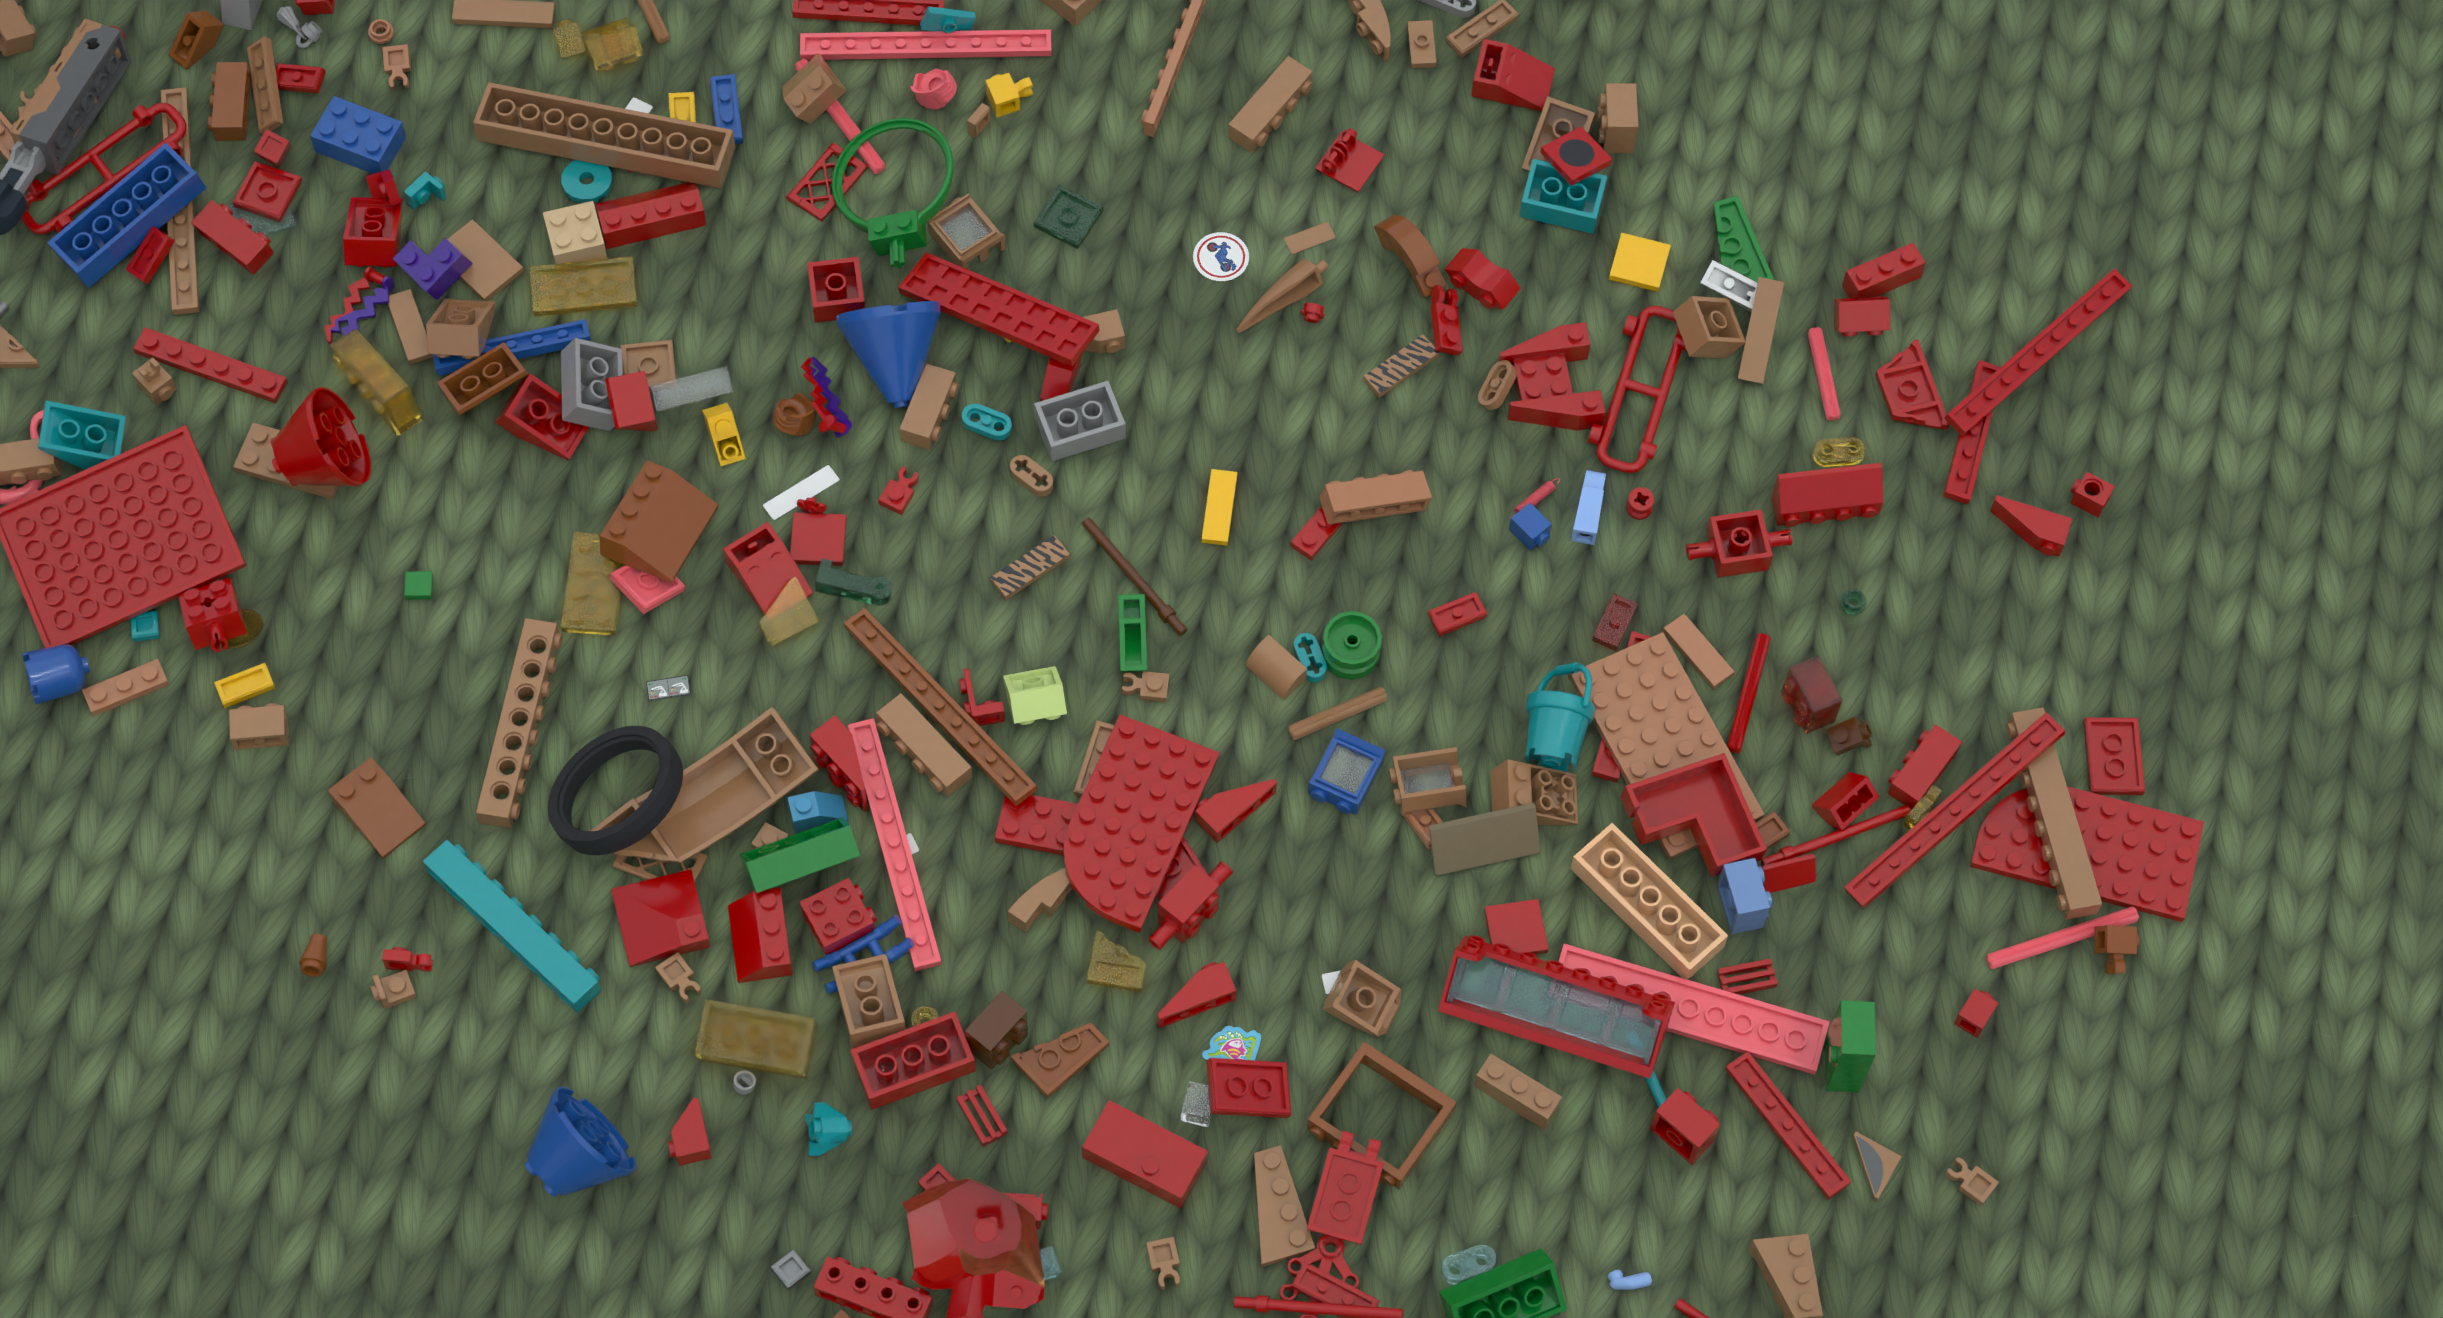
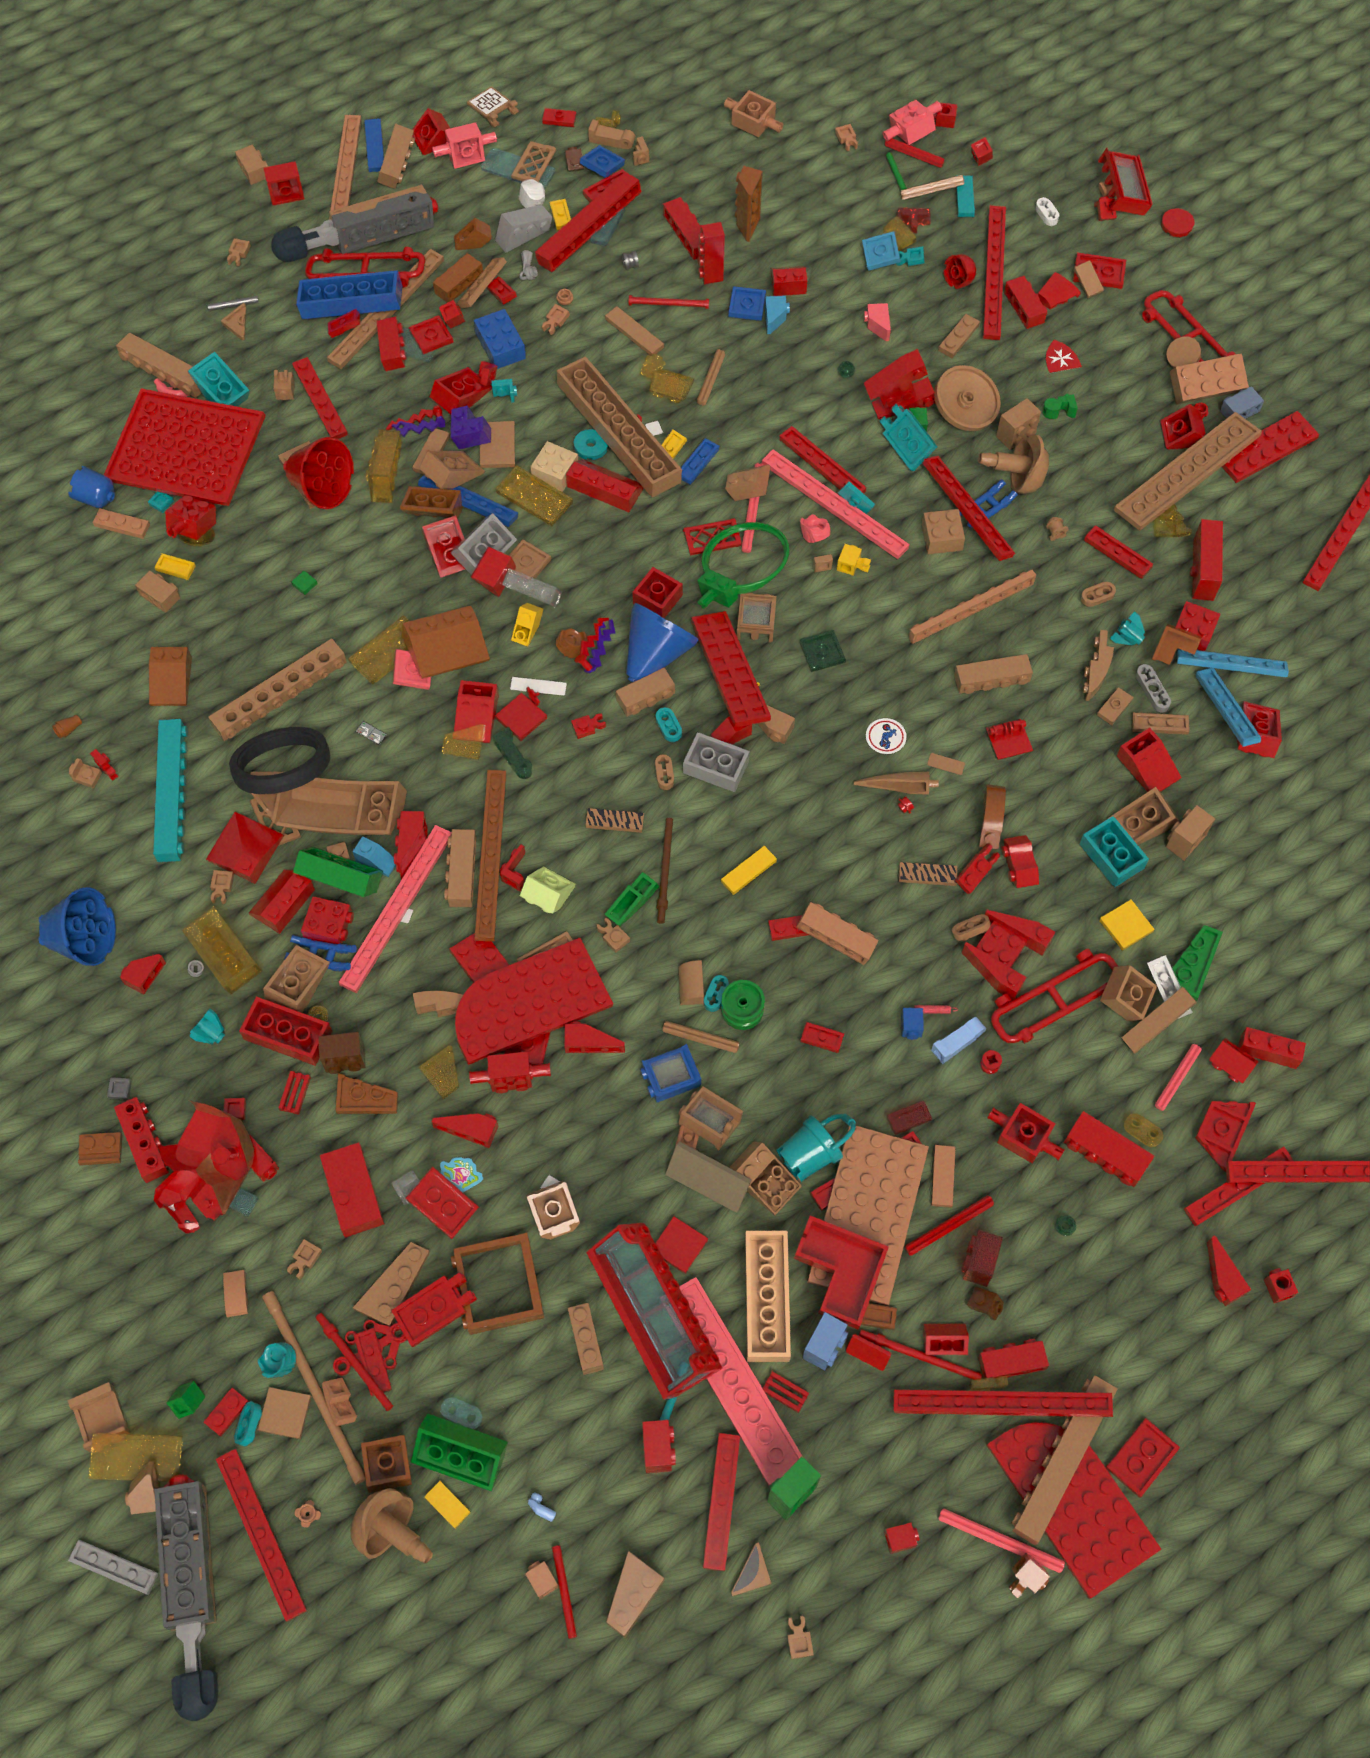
camera: 45 degrees right, 0 degrees up
red tile [1540,126,1612,186] -> none

